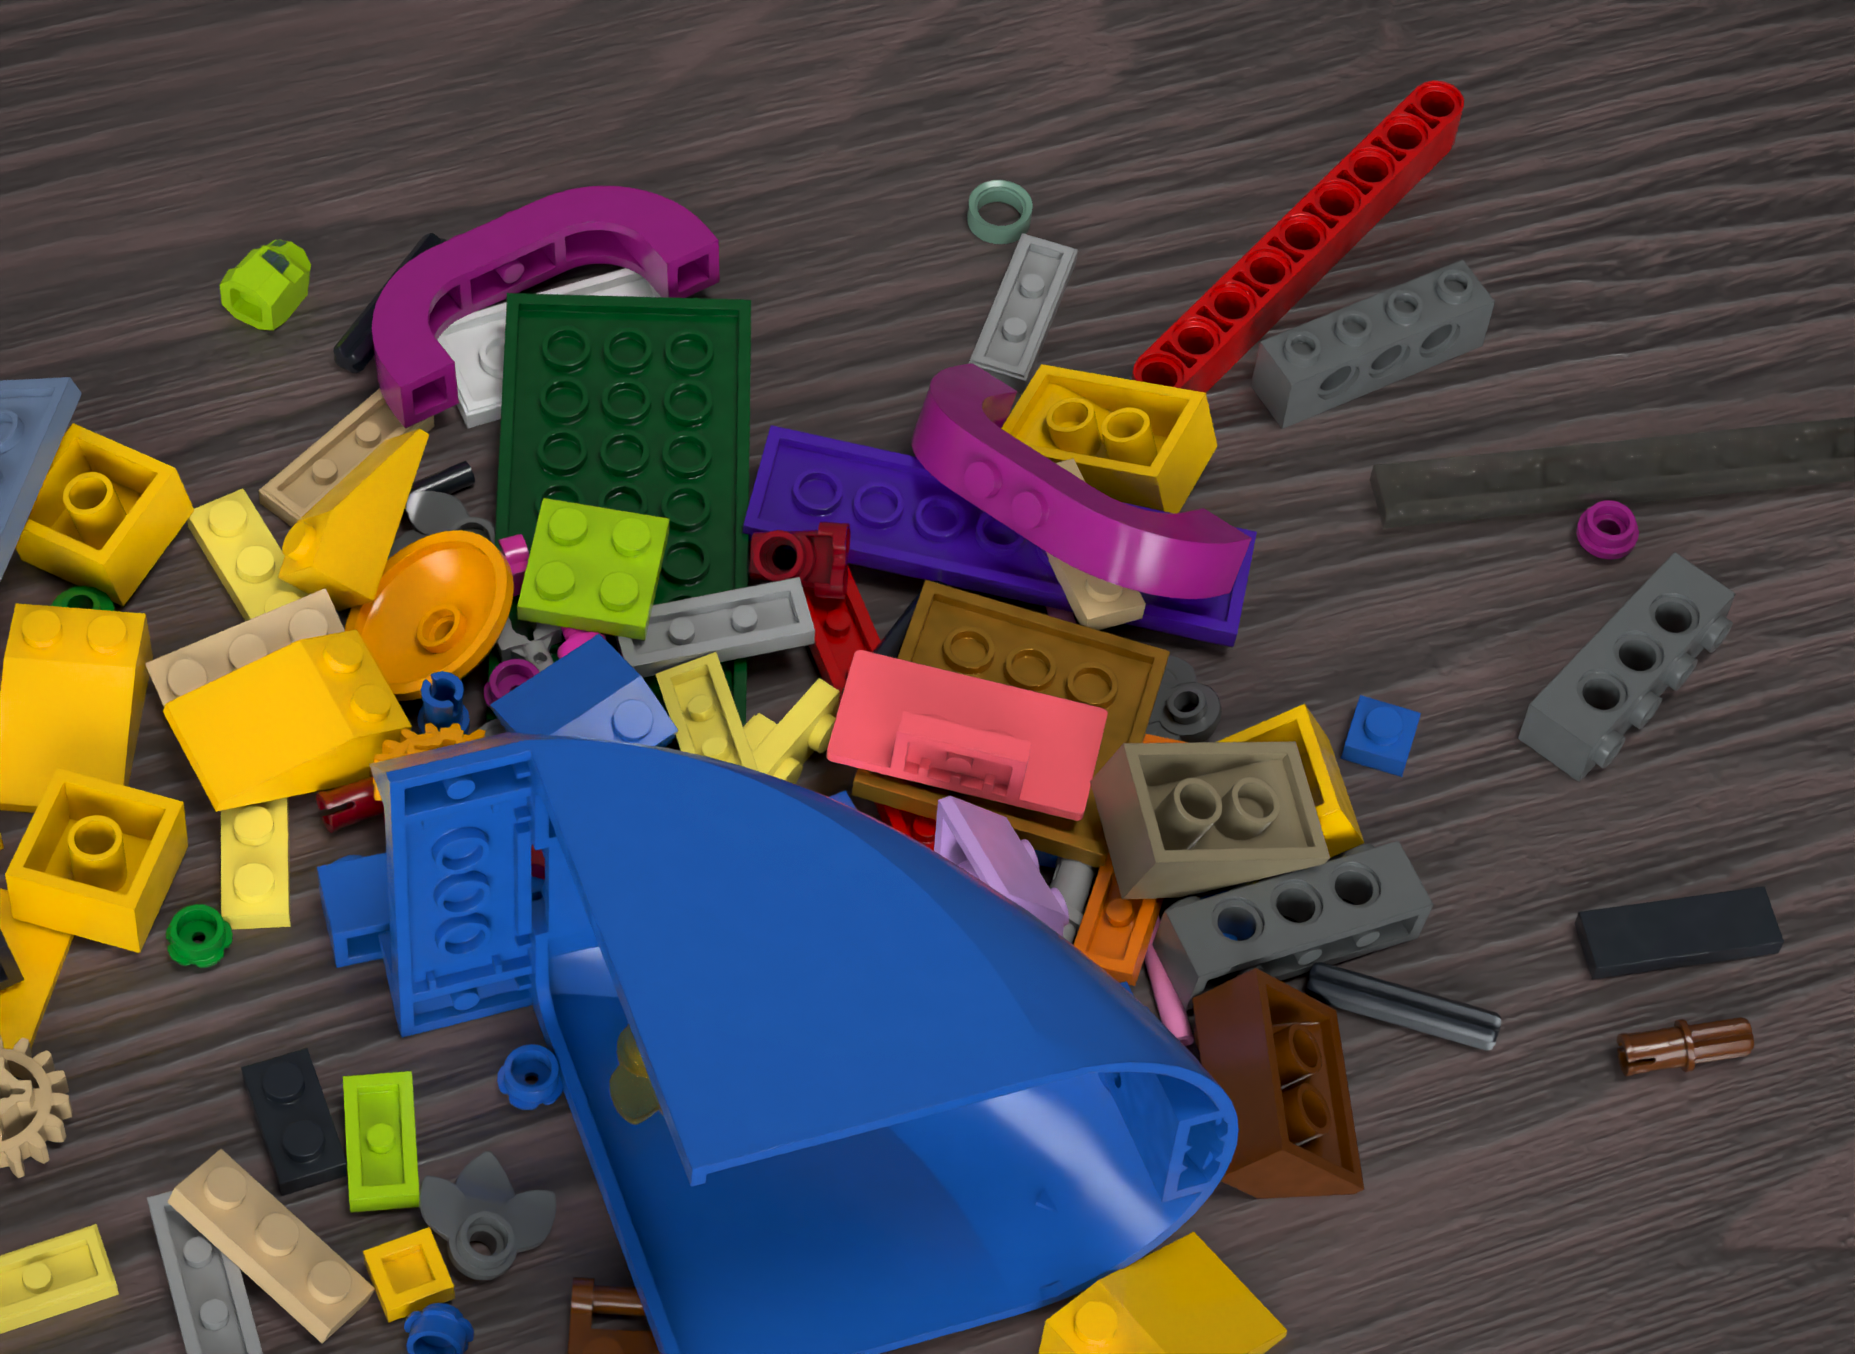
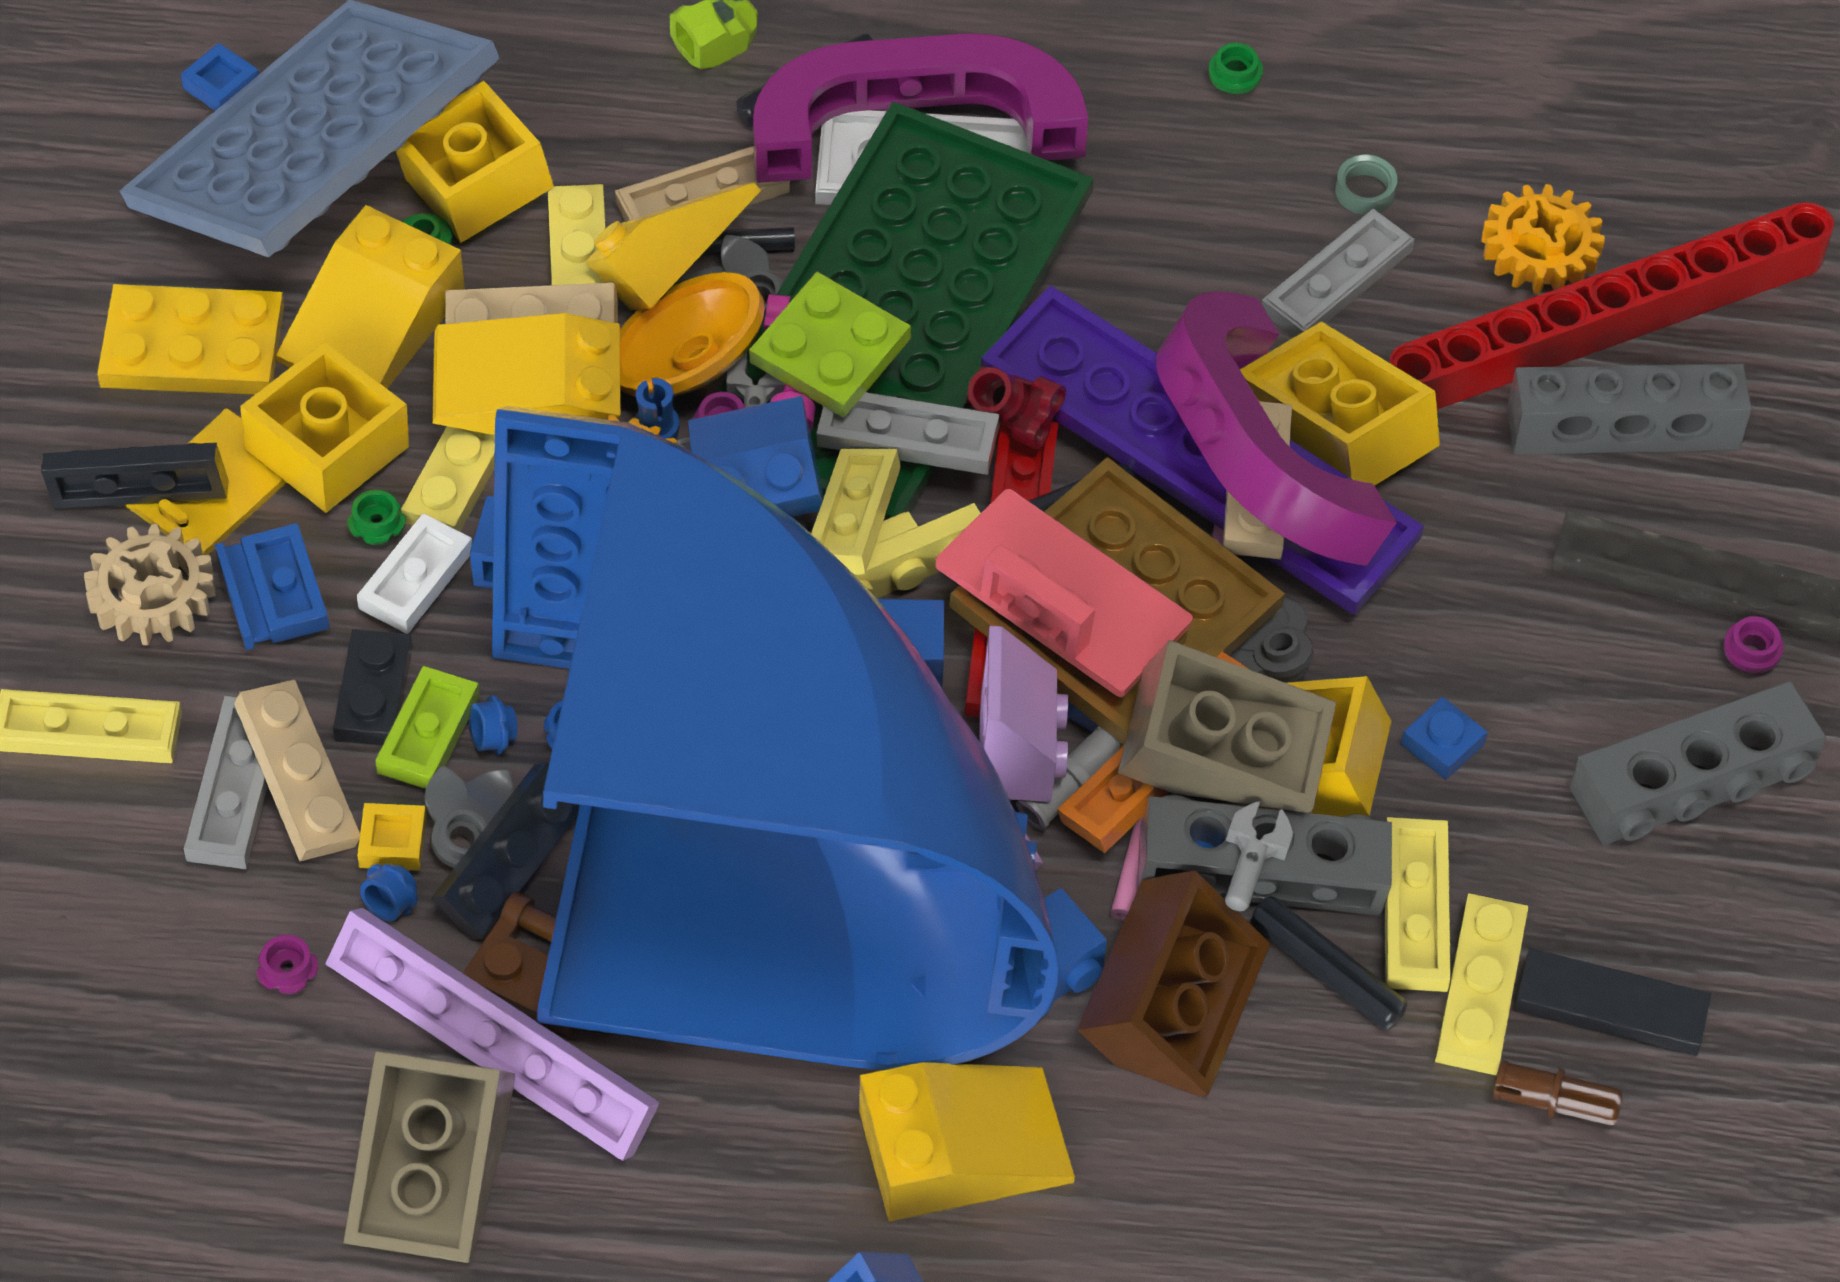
camera: 30 degrees right, 0 degrees up
none -> blue plate [214,523,330,650]
none -> white plate [357,513,472,634]
none -> black plate [431,762,580,940]
none -> blue plate [469,695,518,755]
none -> green plate [1208,43,1263,94]
none -> light grey bar [1225,802,1293,911]
none -> light yellow plate [1385,817,1450,992]
none -> light yellow plate [1435,893,1529,1076]
none -> light orange gear [1481,184,1605,294]

